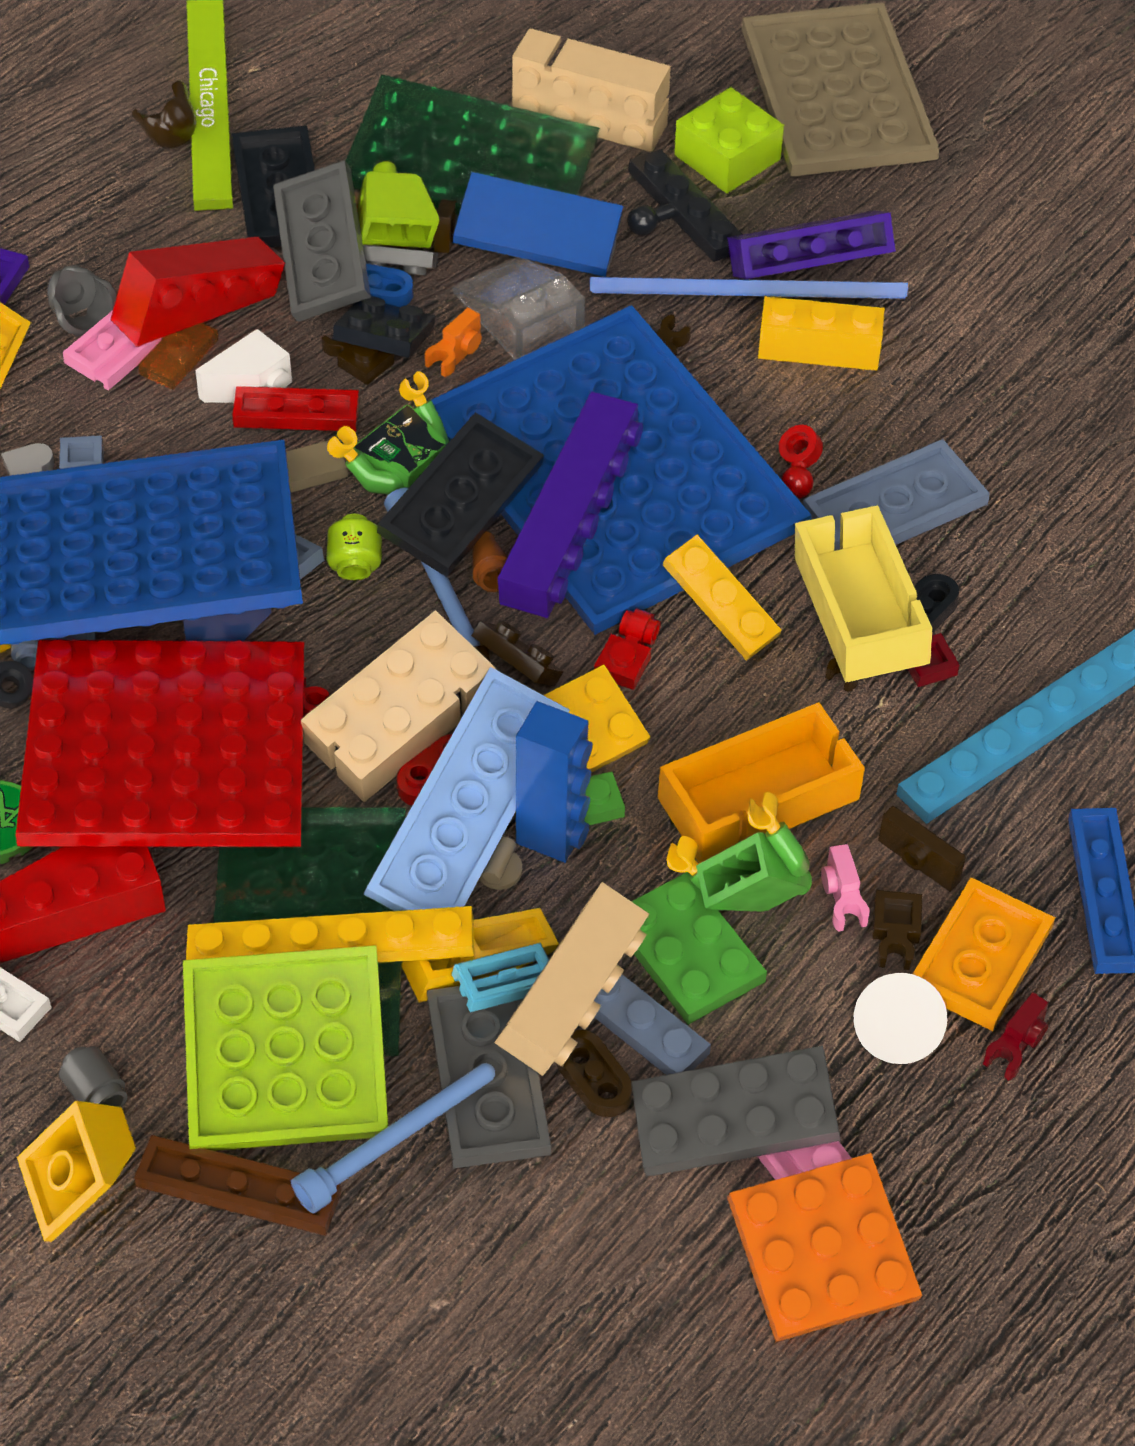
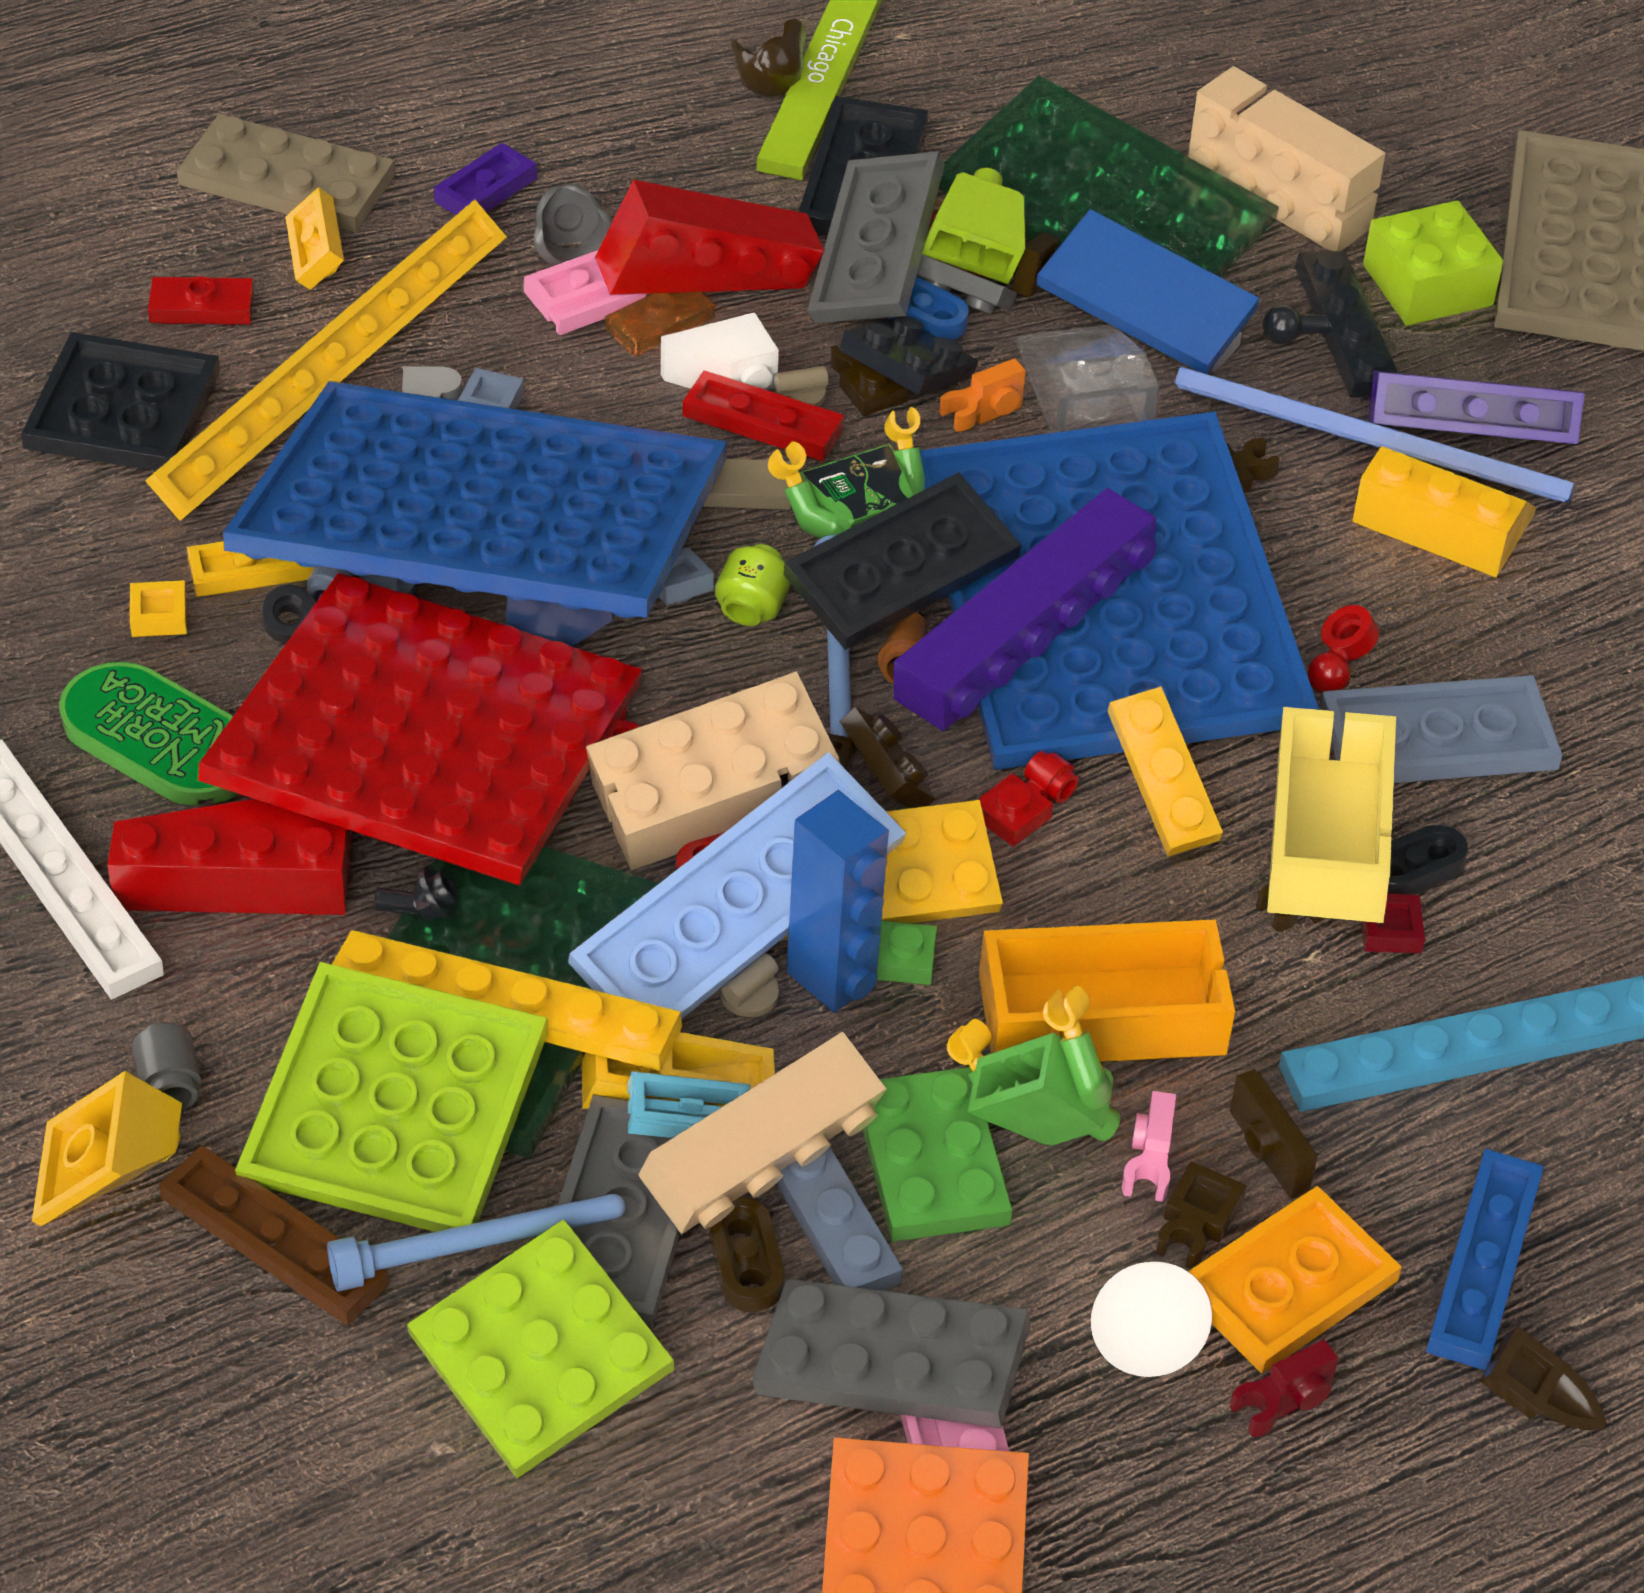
camera: 20 degrees right, 5 degrees down
none -> black plate [374,866,460,922]
none -> lime plate [407,1219,675,1479]
none -> dark tan plate [774,366,828,407]

